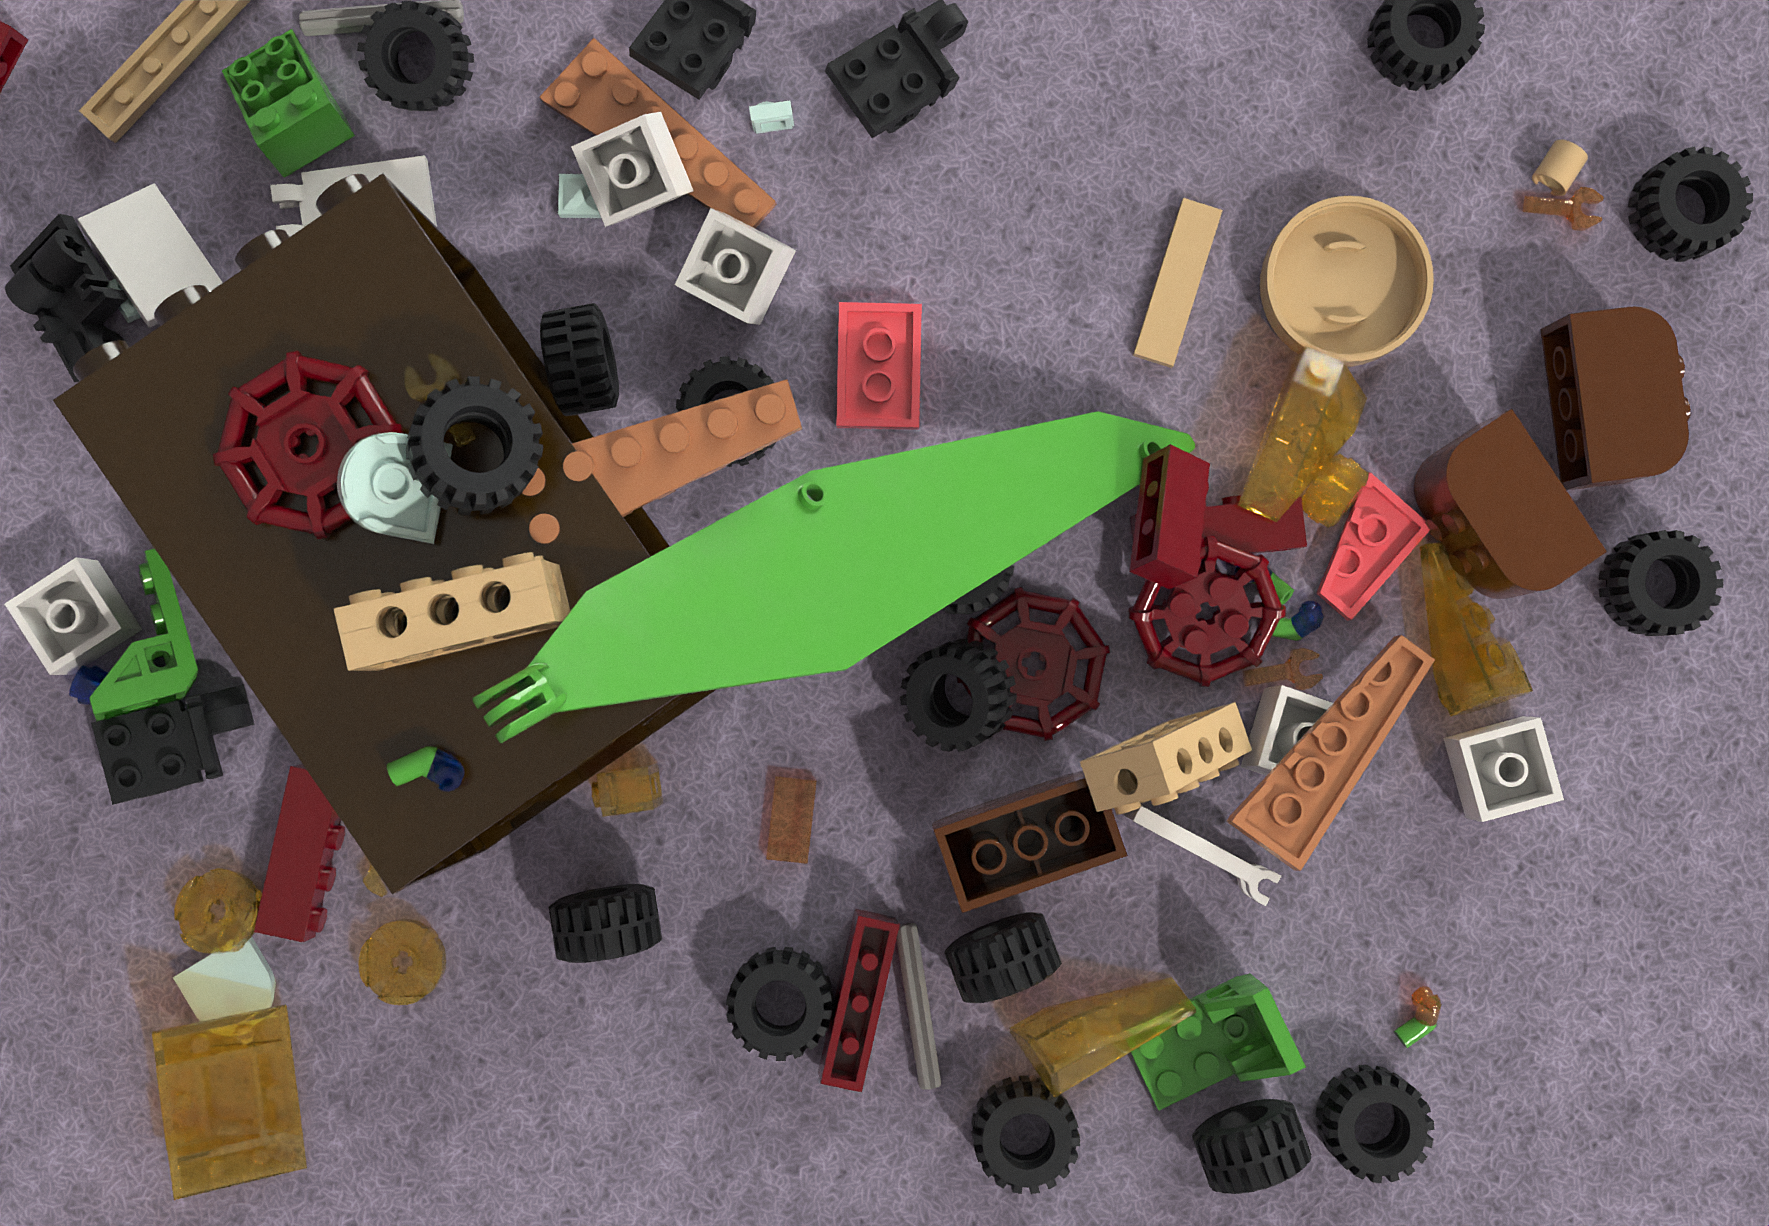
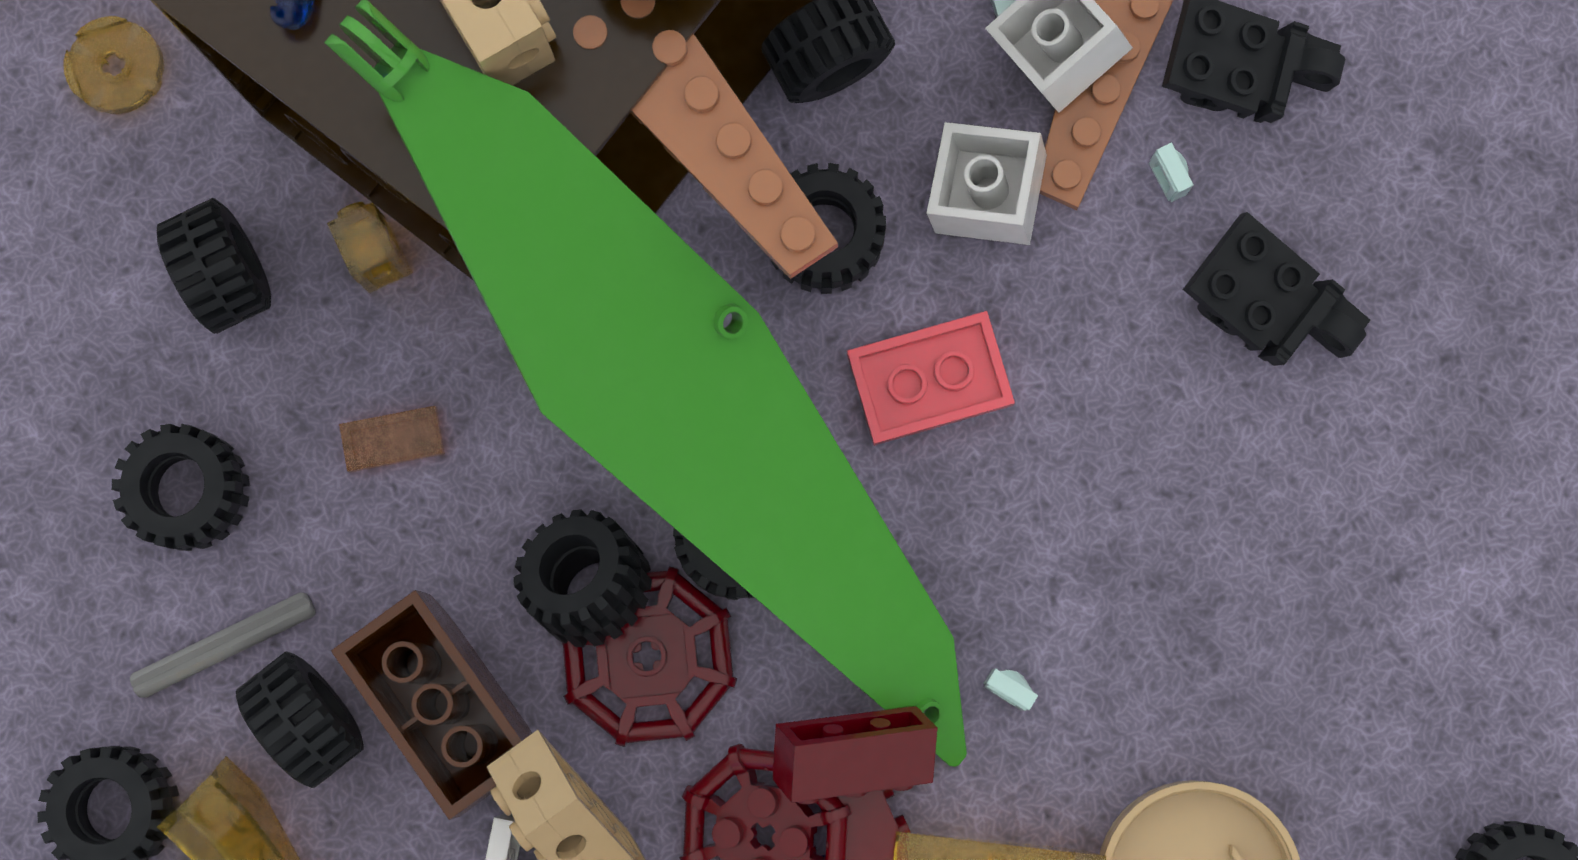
camera: 80 degrees right, 5 degrees down
dark red brick [818,909,900,1092] -> none
tan tile [1132,198,1223,368] -> none
none -> light aqua tile [983,668,1038,711]

